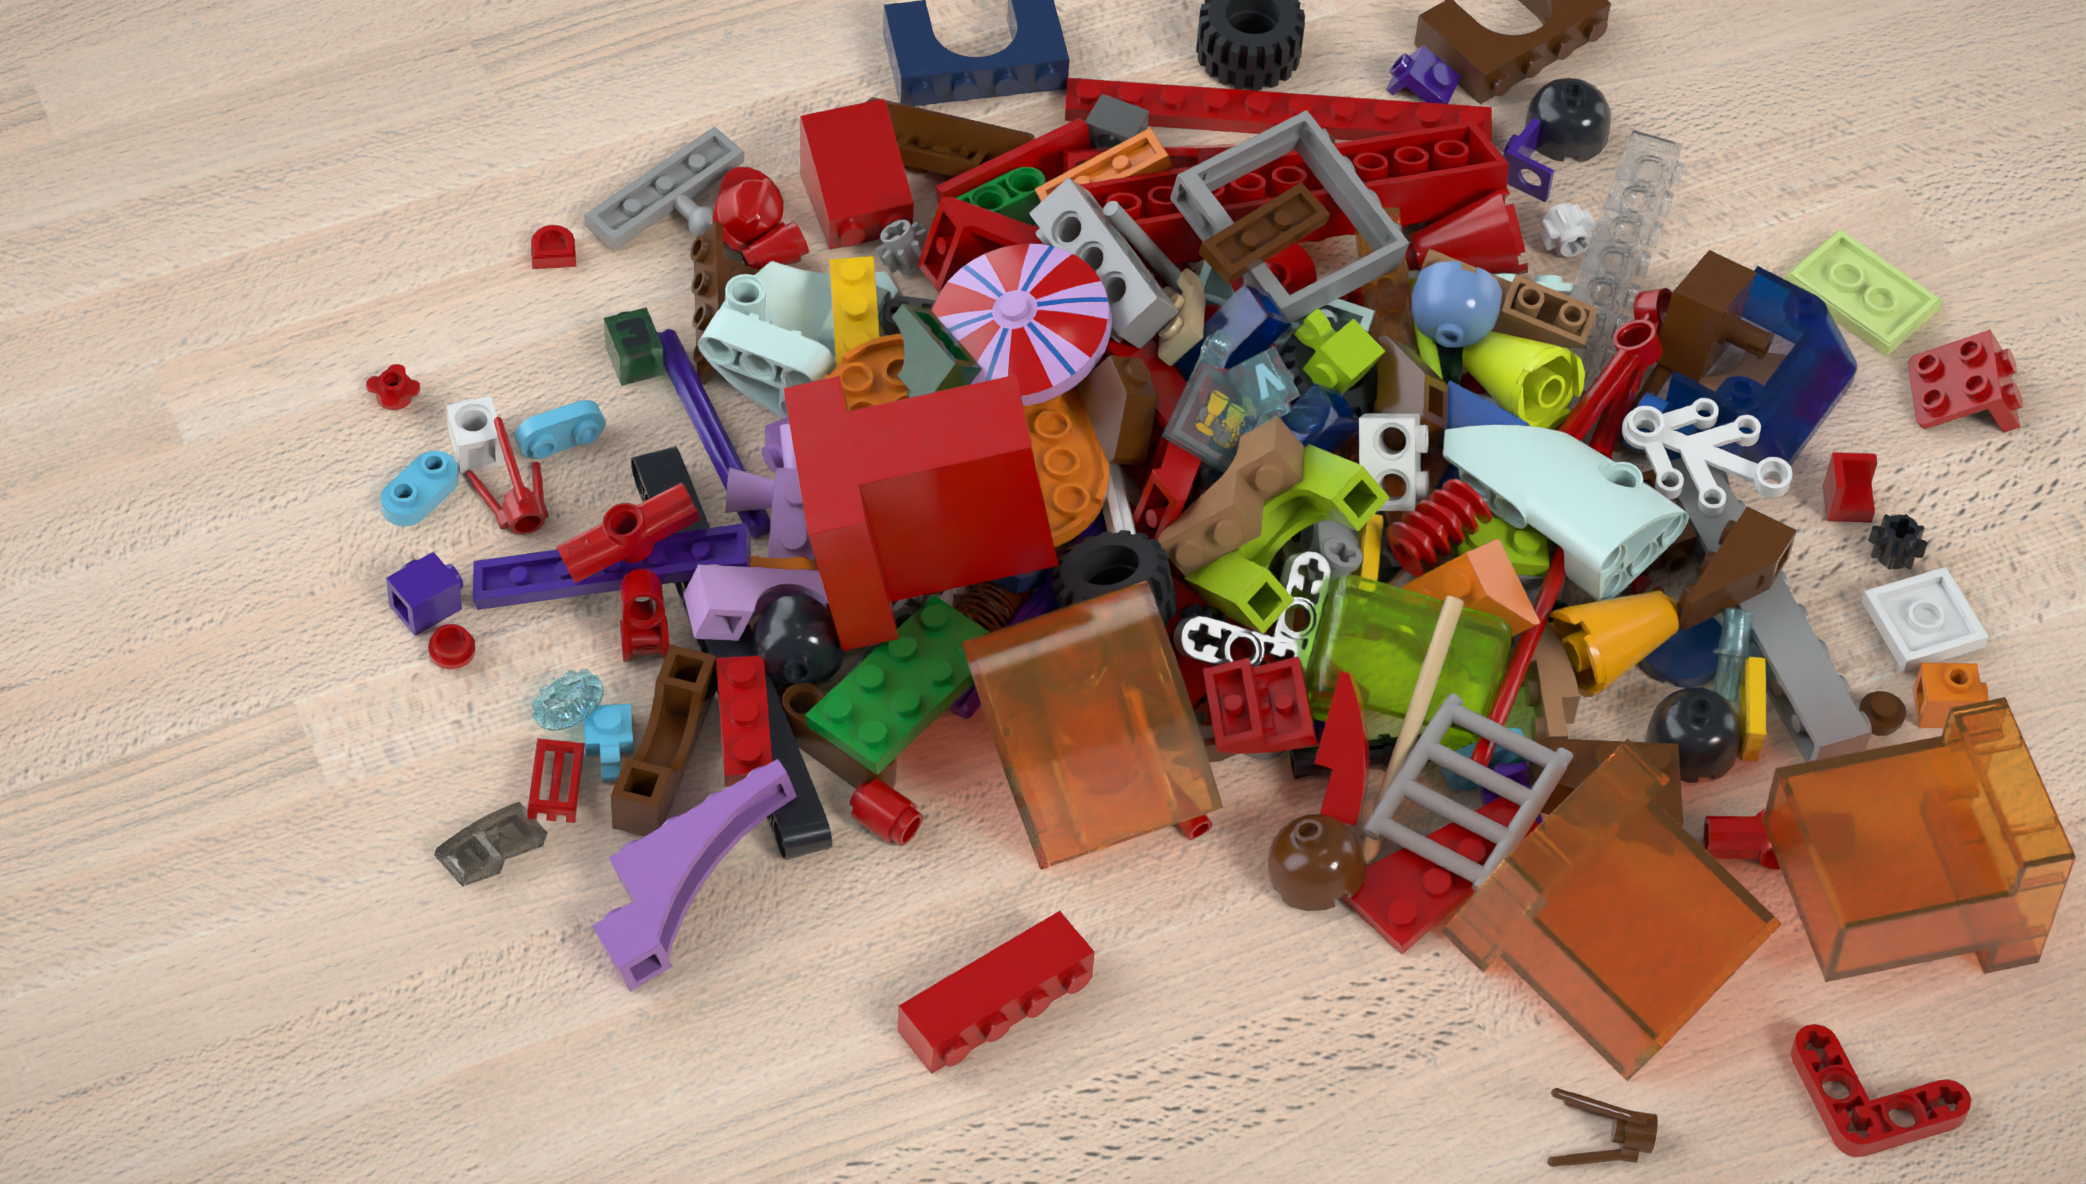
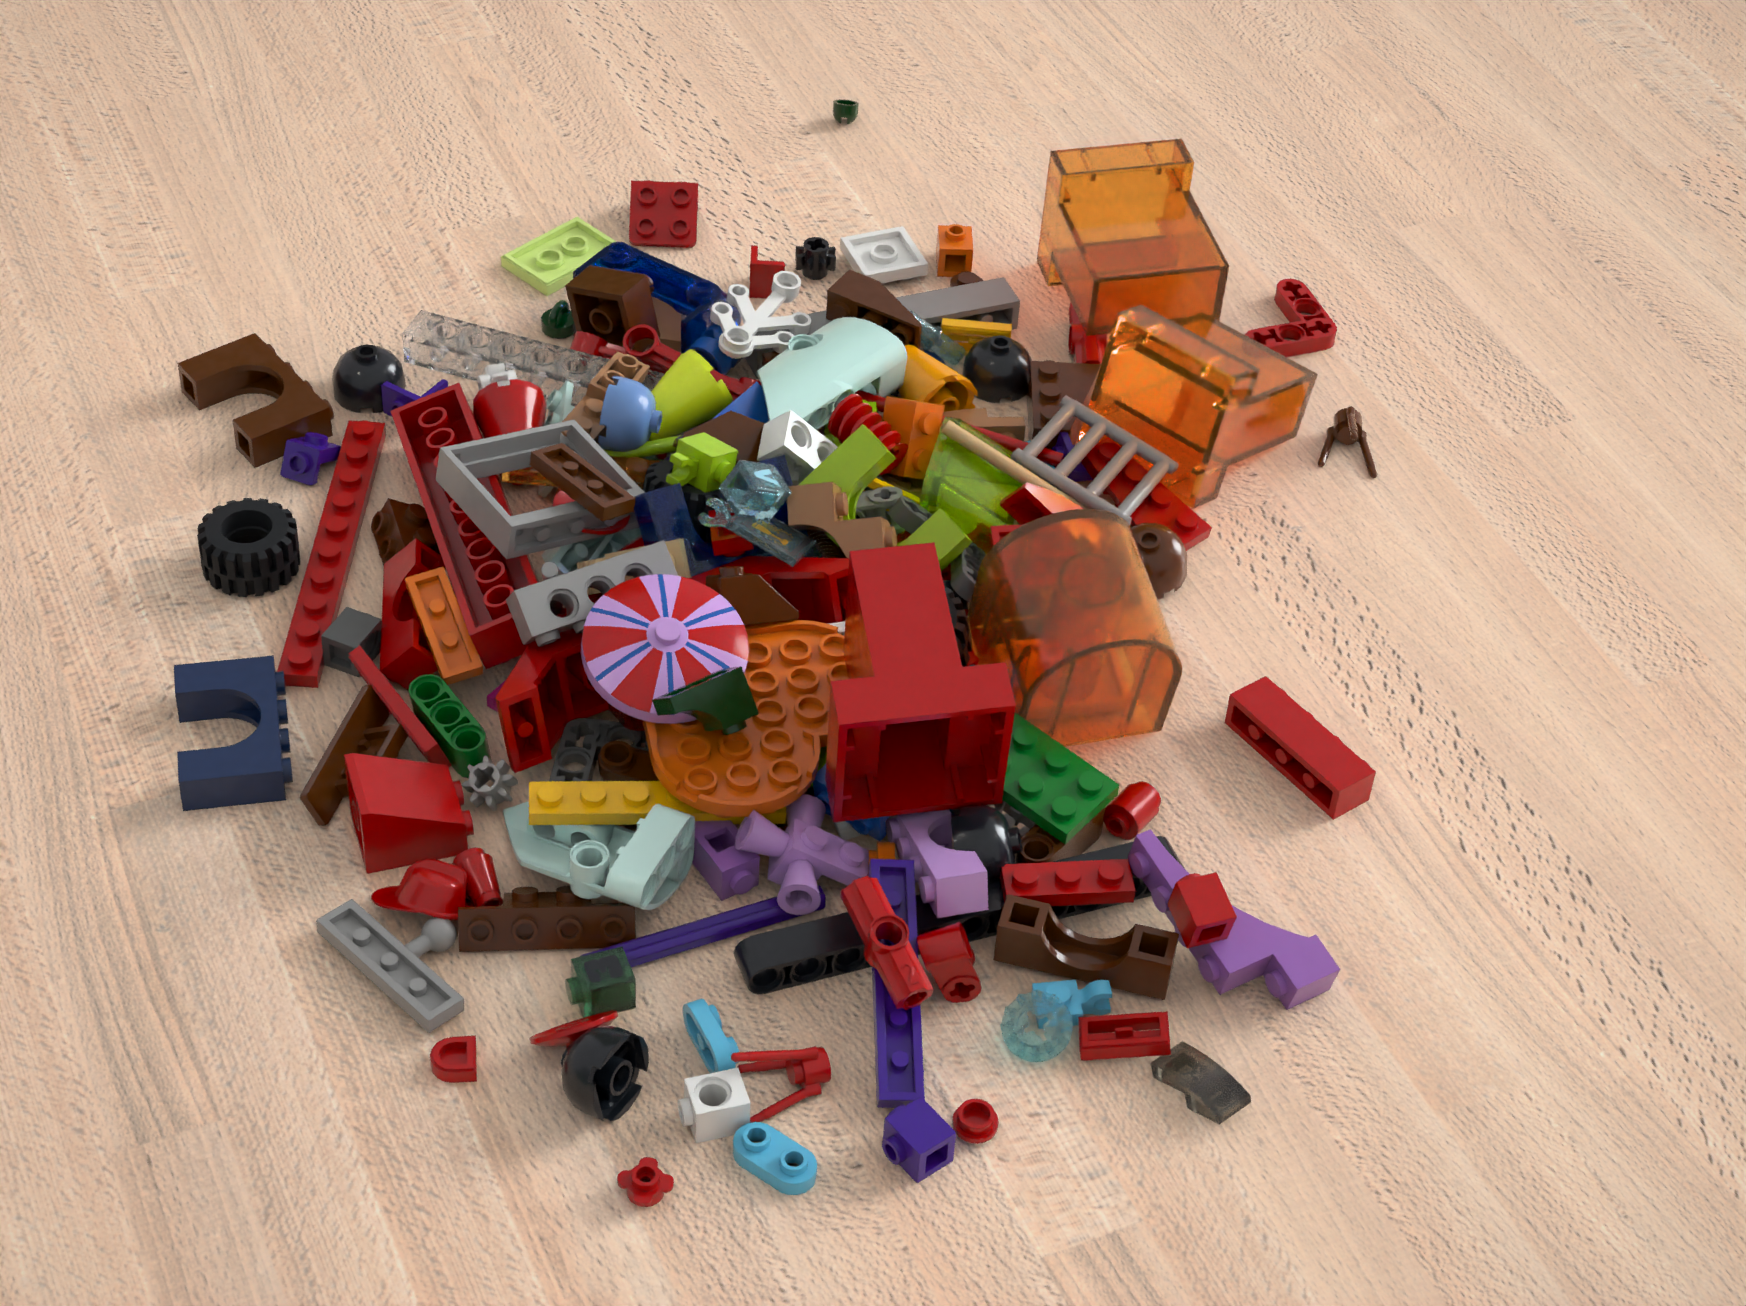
camera: 90 degrees left, 10 degrees down
none -> red dish [529,1010,618,1048]
none -> black cylinder [561,1025,649,1121]
none -> red brick [1167,872,1237,949]

